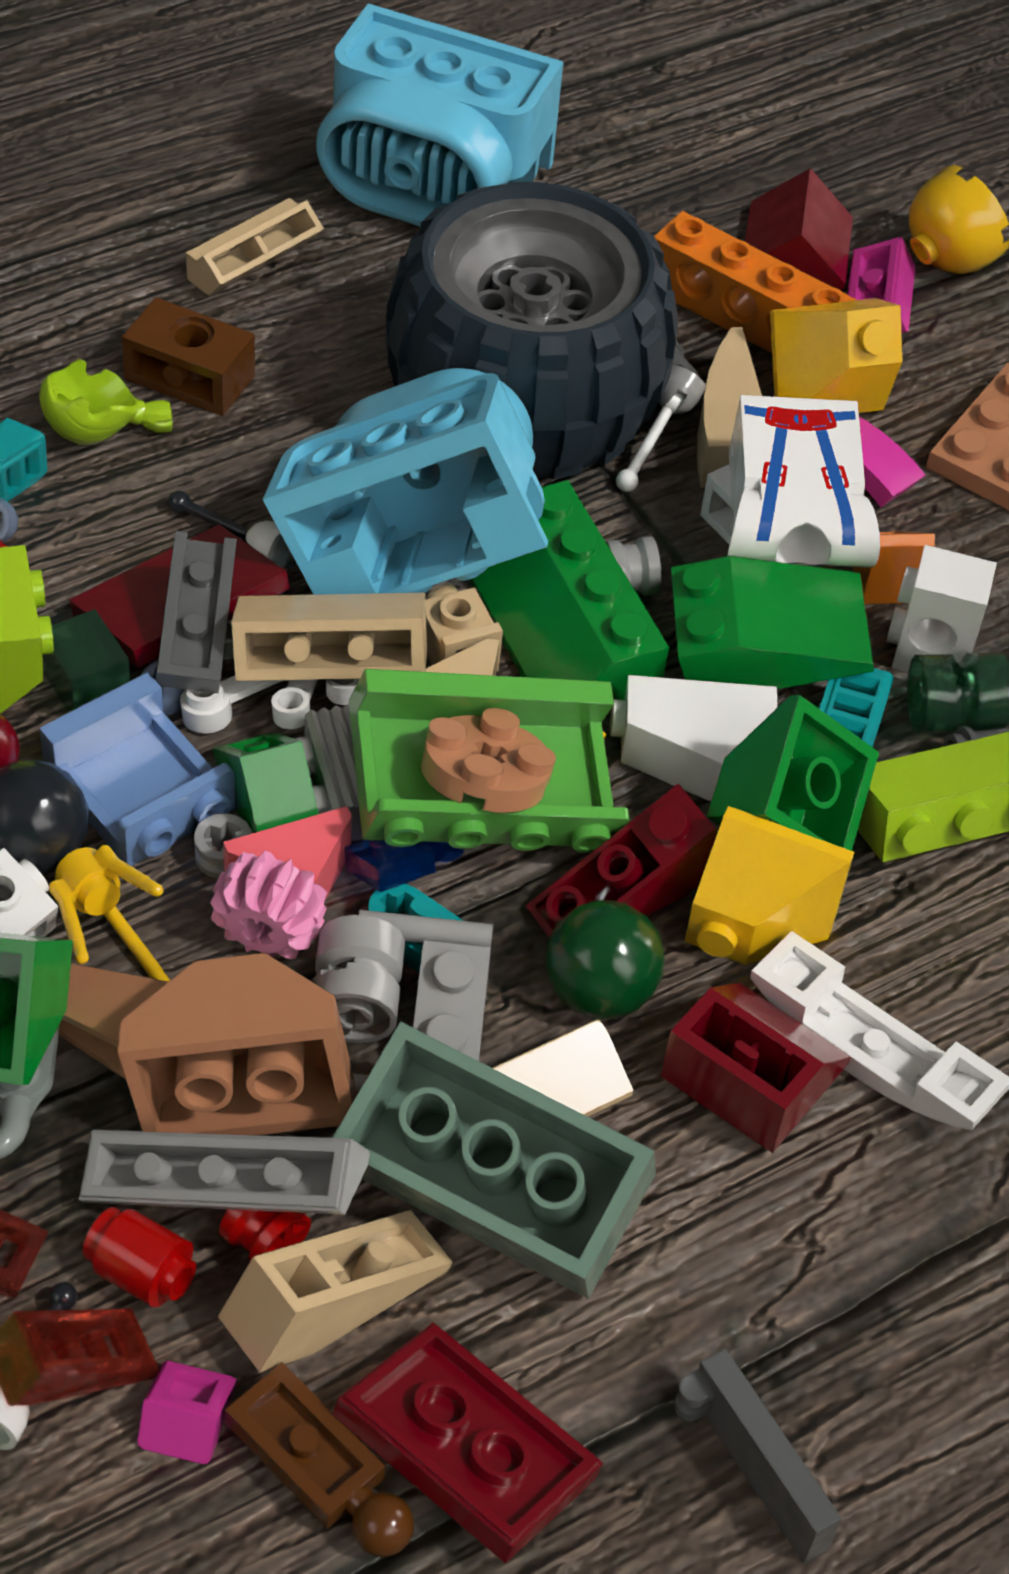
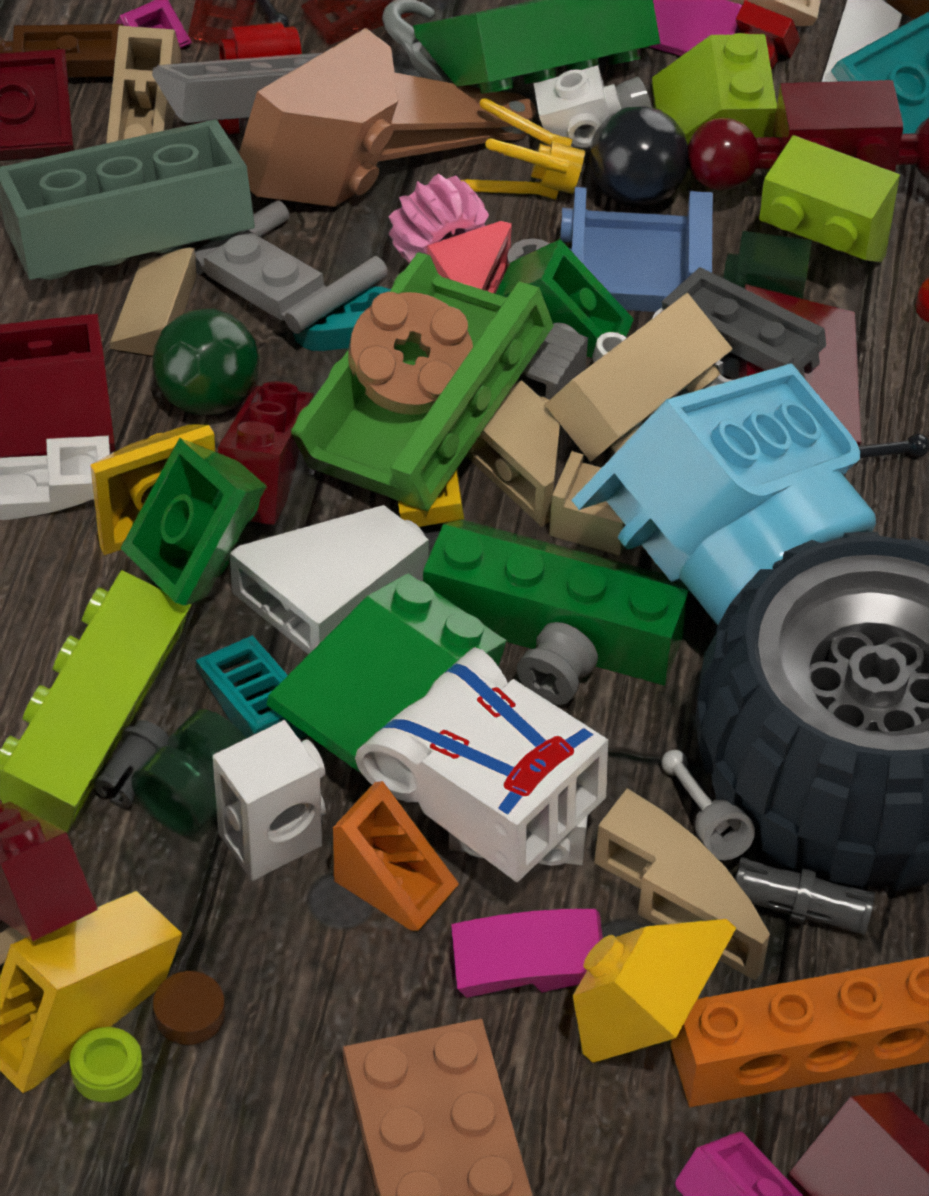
camera: 135 degrees right, 0 degrees up
light grey wheel [313,915,405,1044] -> none

